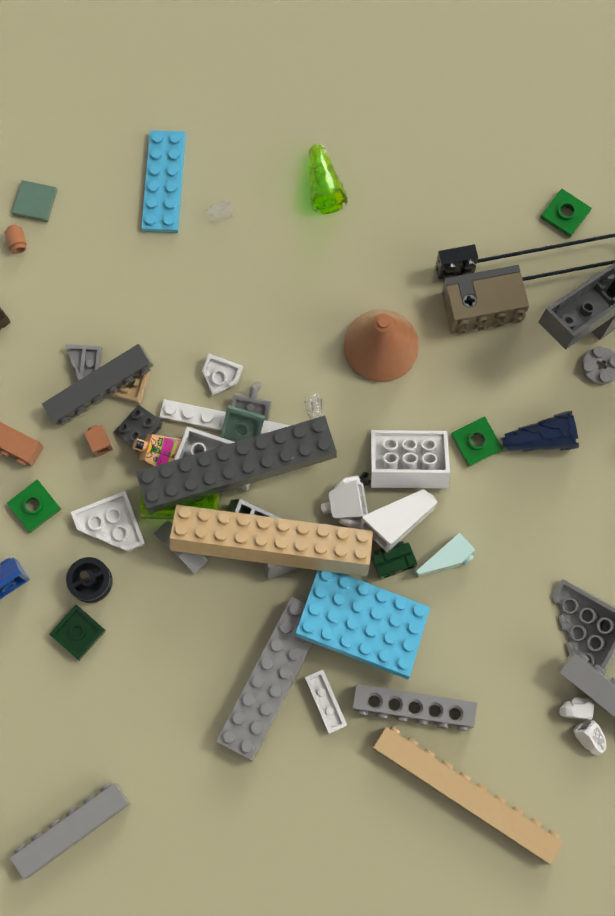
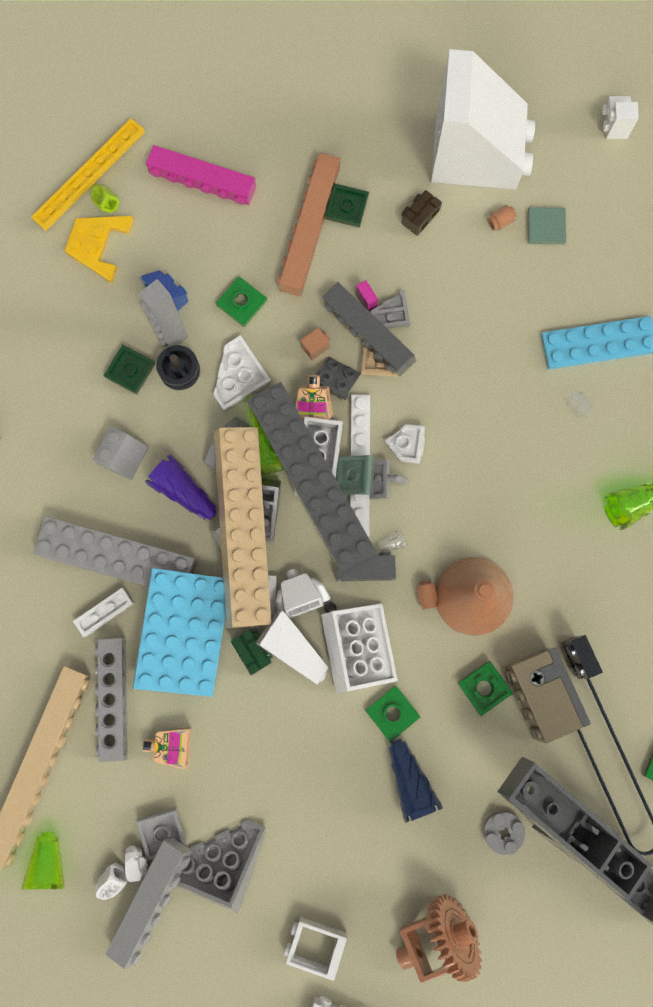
camera: 75 degrees right, 5 degrees up
light aqua slope [415,533,475,578] -> none
none -> clear neon green cone [22,832,65,890]
none -> light grey slope [93,426,149,481]
none -> light grey plate [136,807,187,860]
none -> light grey brick [138,279,188,347]
none -> torso [143,728,191,769]
none -> dark purple cone [145,454,217,520]
none -> dark grey brick [337,552,396,582]
none -> dark pink piece [355,280,378,312]
none -> nougat brick [416,580,438,610]
none -> green piece [457,660,513,716]

